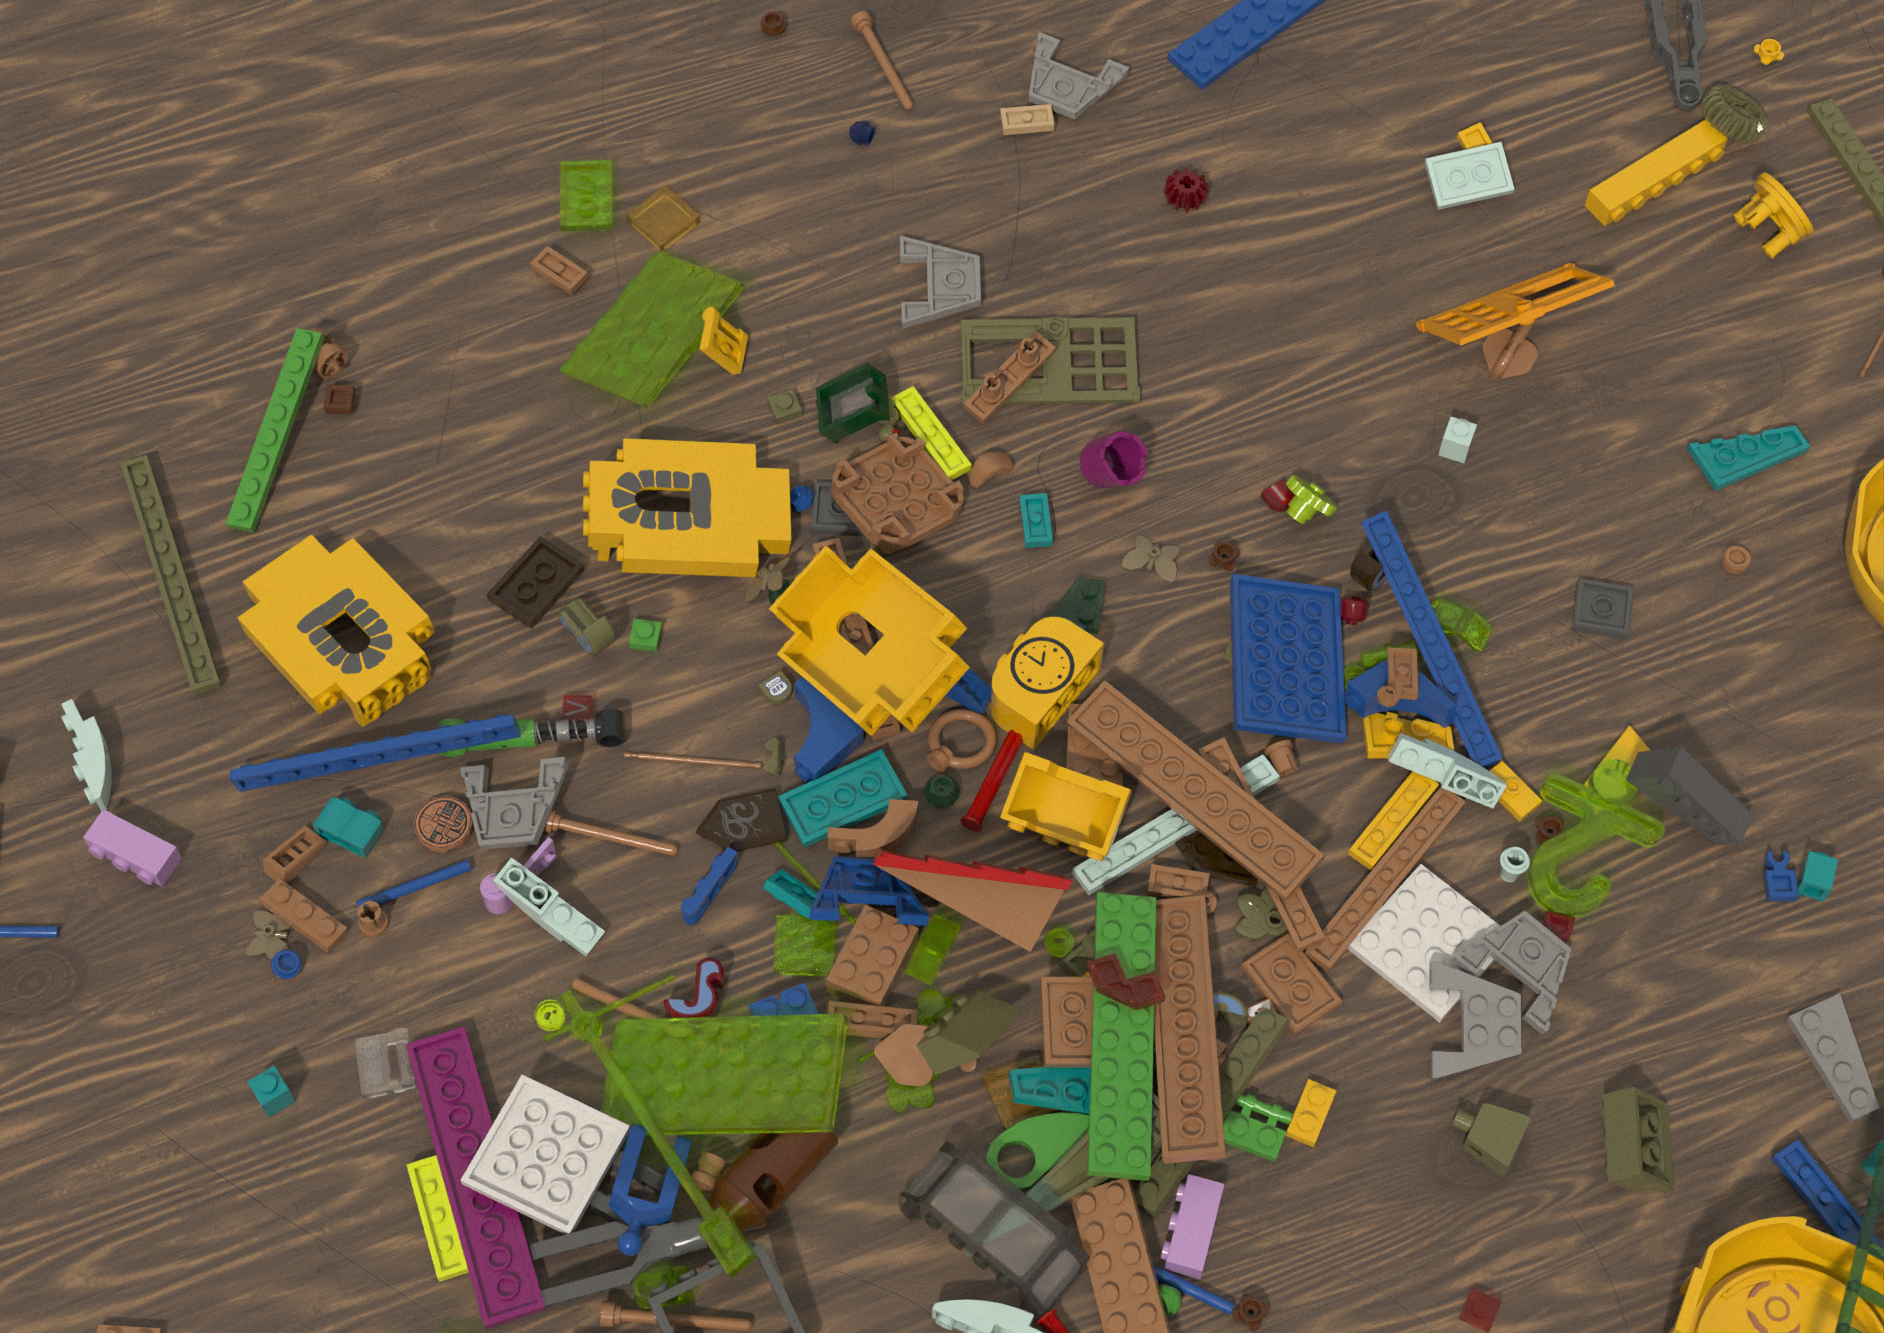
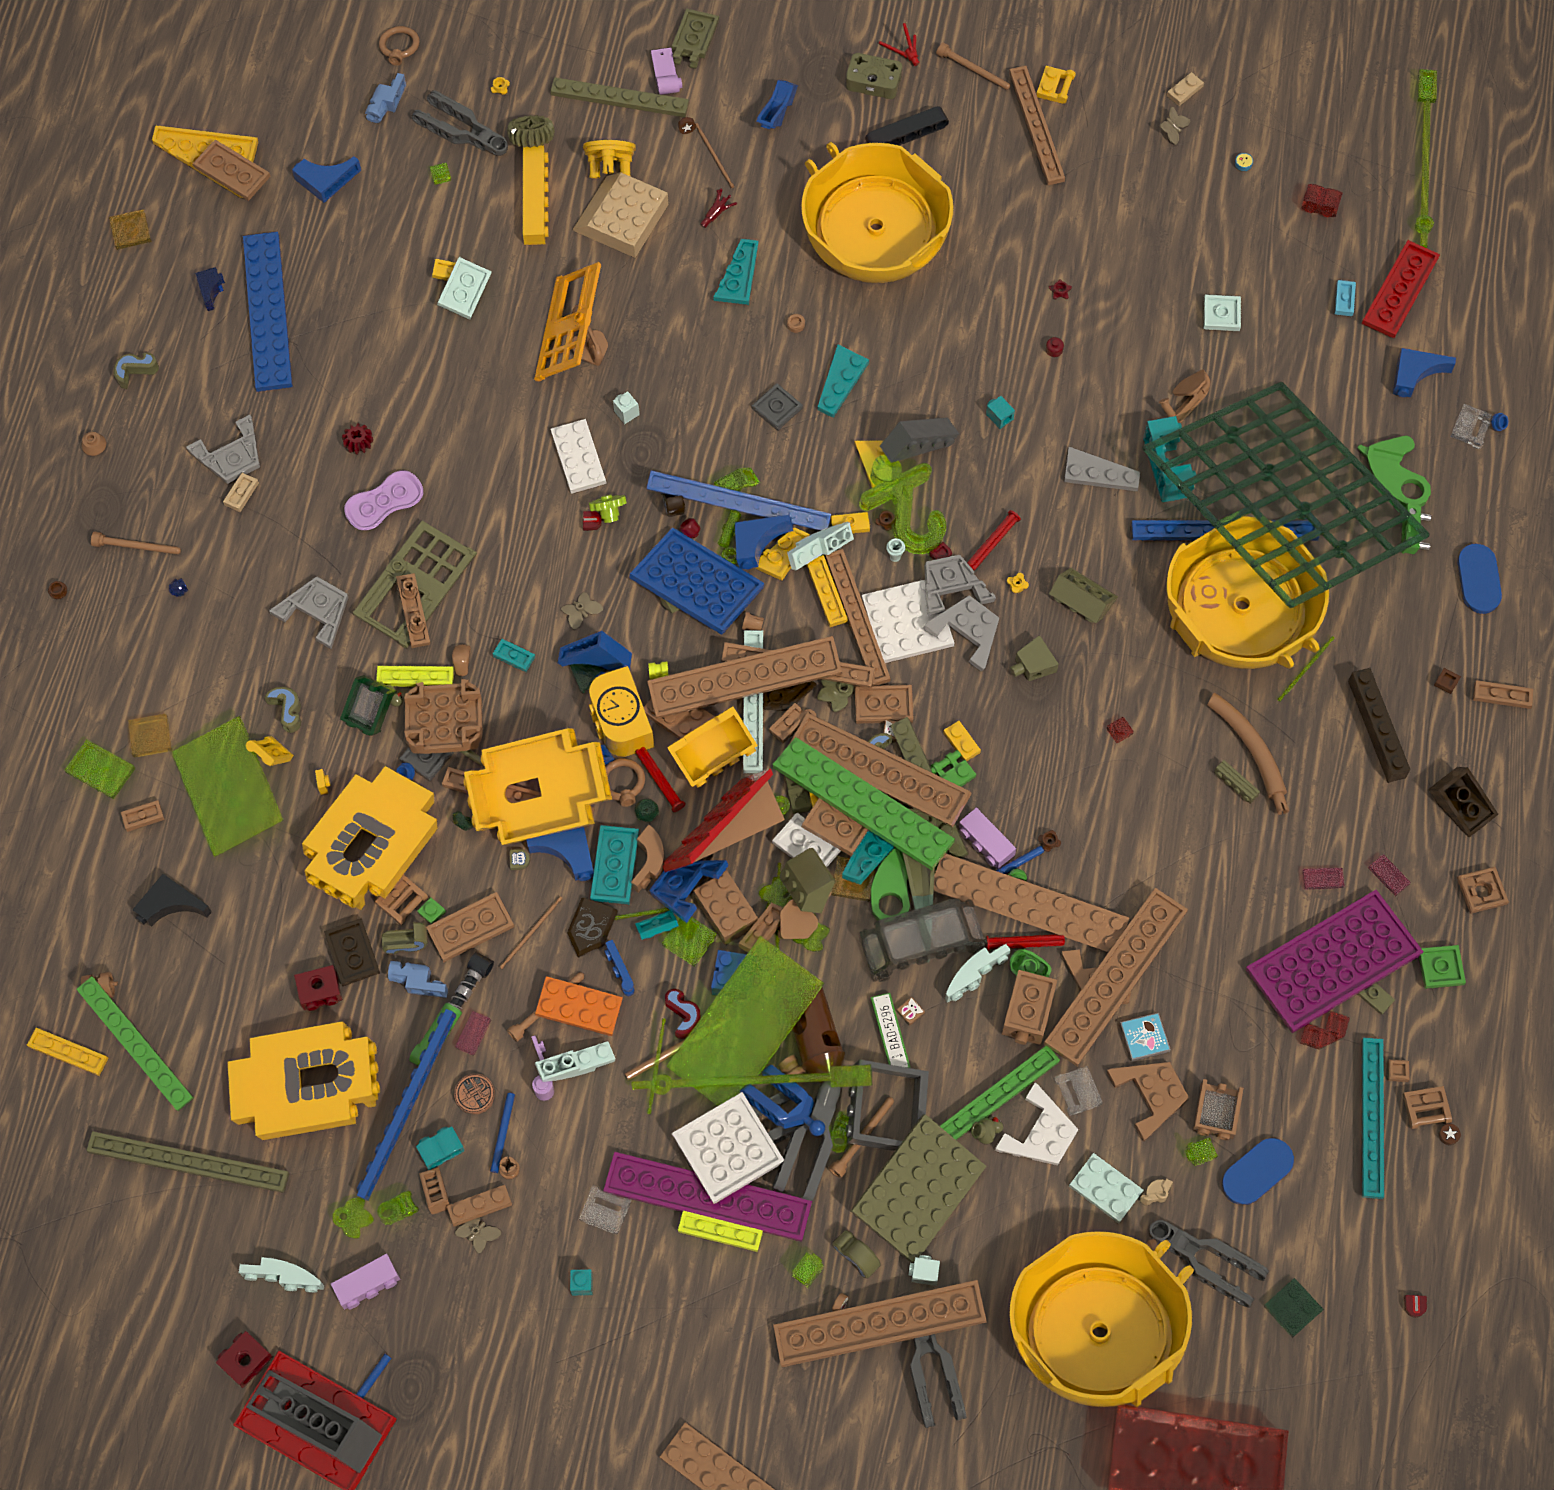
camera: 55 degrees left, 5 degrees up
blue plate [271,950,302,980] -> none
reddish brown plate [323,385,356,414] -> none
light grey wing [460,757,569,850] -> none
clear neon green tile [534,999,565,1031] -> none
clear red tile [562,695,593,722] -> none
dark tan piece [746,557,791,602] -> none
olive piece [764,737,786,777] -> none
olive plate [767,389,802,424] -> none
clear neon green slope [905,913,962,986] -> none
magenta cylinder [1080,431,1148,488] -> none
clear red tile [1086,953,1166,1010] -> none
reddish brown plate [1209,542,1240,571] -> none
medium nougat hinge [1376,647,1418,707] -> none
blue plate [1763,851,1799,902] -> none
none -> yellow tile [27,1028,108,1076]
none -> black arch [132,874,212,927]
none -> olive animal [264,687,302,733]
none -> dark red brick [294,965,343,1011]
none -> yellow plate [315,769,331,795]
none -> clear neon green plate [332,1198,374,1238]
none -> lavender plate [344,471,423,530]
none -> medium nougat plate [375,875,428,925]
none -> clear neon green piece [377,1191,419,1225]
none -> medium blue plate [388,961,448,998]
none -> medium nougat plate [426,892,515,962]
none -> clear neon green plate [430,163,451,185]
none -> clear pink tile [455,1011,491,1056]
none -> orange plate [535,976,623,1036]
none -> white plate [551,419,606,494]
none -> blue arch [558,631,632,671]
none -> tan slope [573,173,669,258]
none -> neon yellow wheel [648,661,669,680]
none -> dark red piece [700,188,737,228]
none -> white plate [772,813,841,867]
none -> teal wing [818,344,869,418]
none -> white tile [871,993,910,1068]
none -> tile [897,997,925,1026]
none -> red axle [967,510,1021,571]
none -> yellow plate [1007,573,1029,593]

